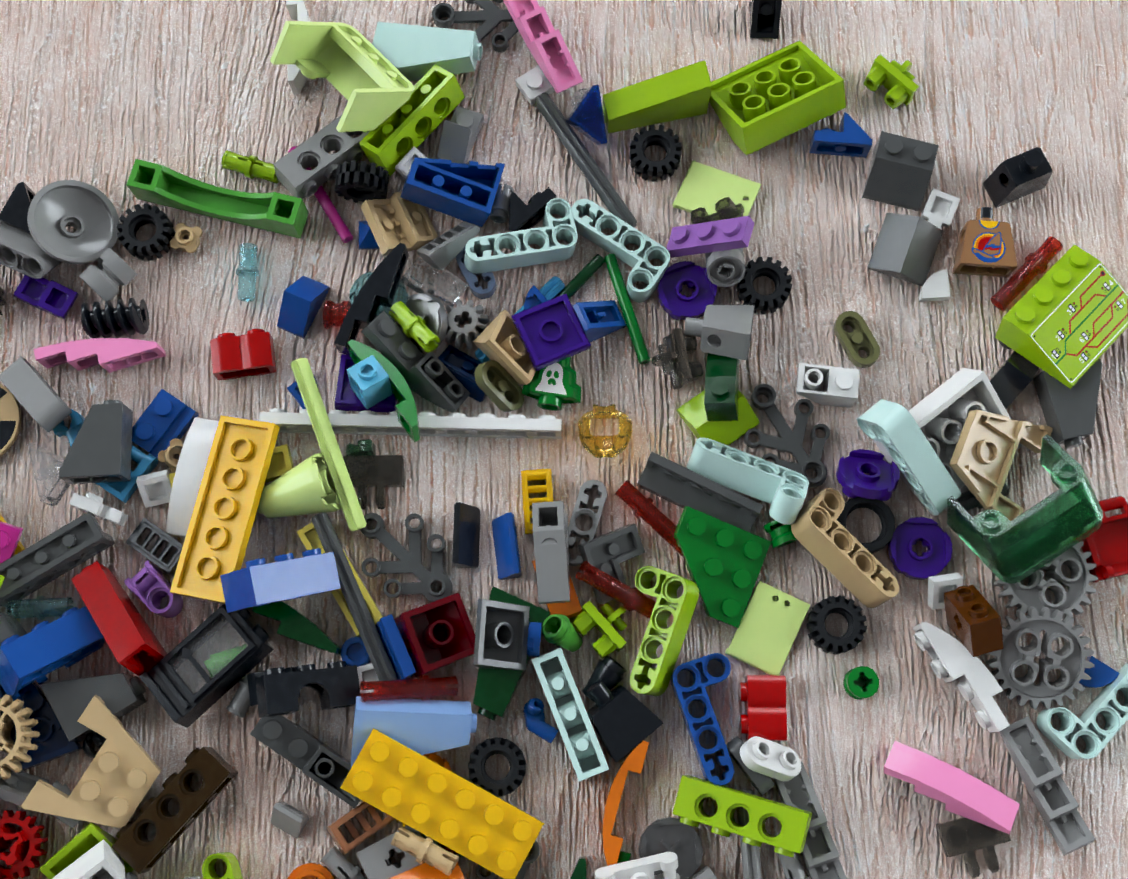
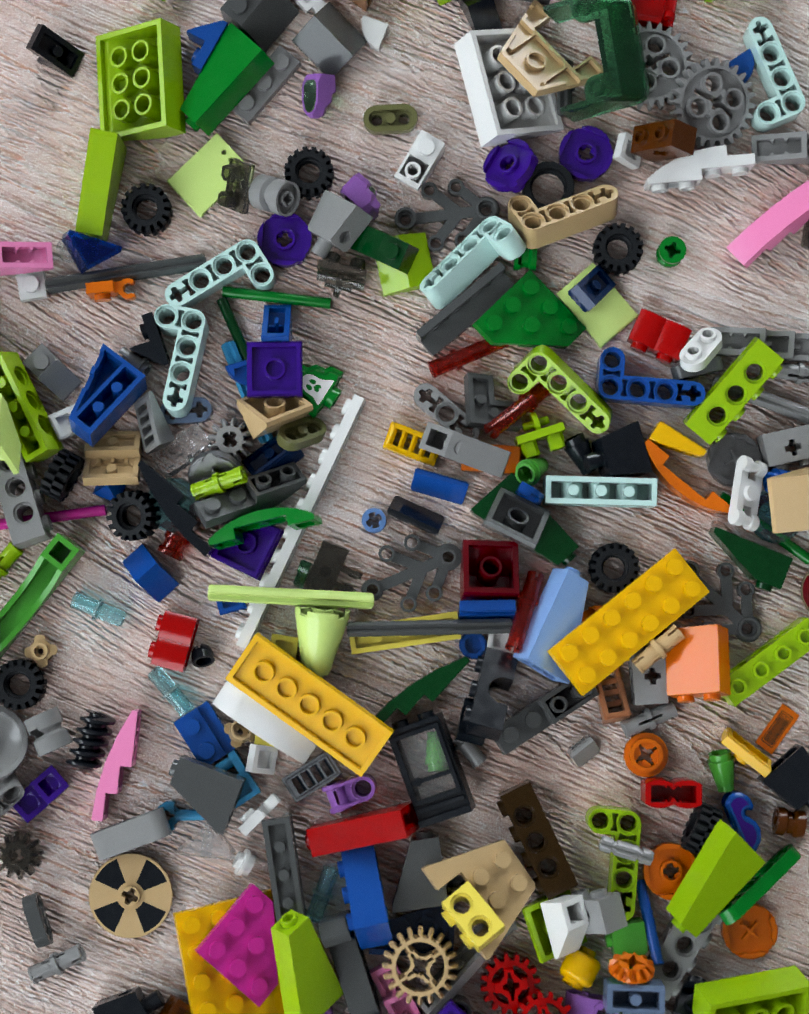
camera: 70 degrees left, 10 degrees up
wedge [220,548,341,613] -> none
medium azure brick [346,355,392,409] -> none
blue arm [523,698,559,744] -> none
clear yellow helmet [578,404,632,458] -> none
medium lavender plate [666,216,754,258] -> none
light aqua beam [857,399,961,516] -> none
none -> orange plate [85,278,136,302]
none -> black tyre [106,490,161,541]
none -> clear light blue axle [148,666,195,717]
none -> green slope [180,23,275,136]
none -> black hinge [191,644,215,667]
none -> light grey plate [232,45,301,125]
none -> white plate [232,848,256,876]
none -> medium lavender rock [302,73,336,119]
none -> medium lavender rock [340,173,381,221]
none -> medium blue bush [362,508,386,533]
none -> light yellow brick [441,881,505,953]
none -> dark blue slope [568,264,617,312]
none -> yellow slope [646,421,707,458]

